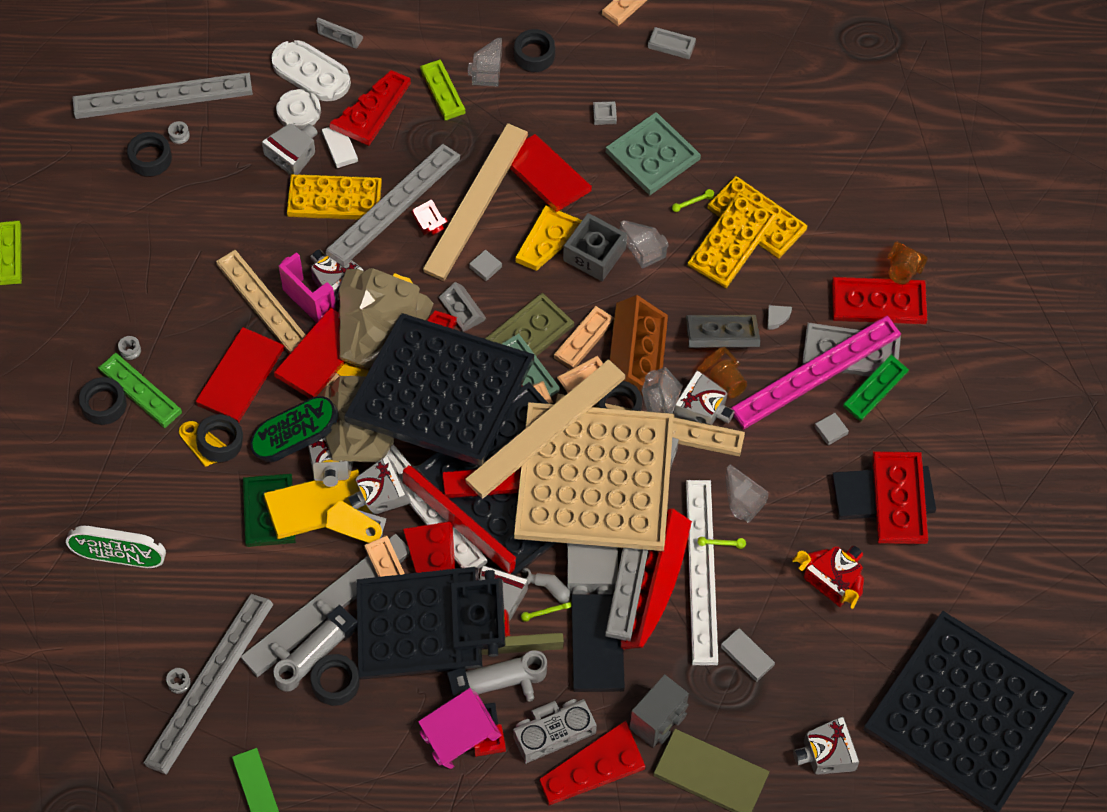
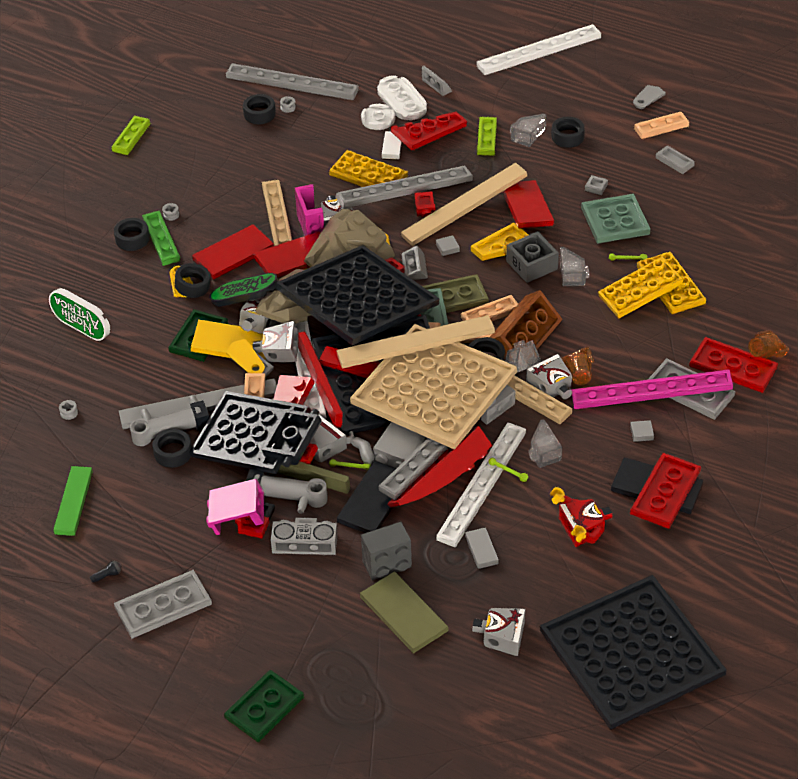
camera: 30 degrees right, 15 degrees down
light grey tile [144,594,273,774] -> none
light grey torso [262,124,317,175] -> none
red wing [540,721,646,806] -> none
dark grey tile [686,315,760,347] -> none
light grey tile [767,305,792,330] -> none
green plate [843,354,909,422] -> none

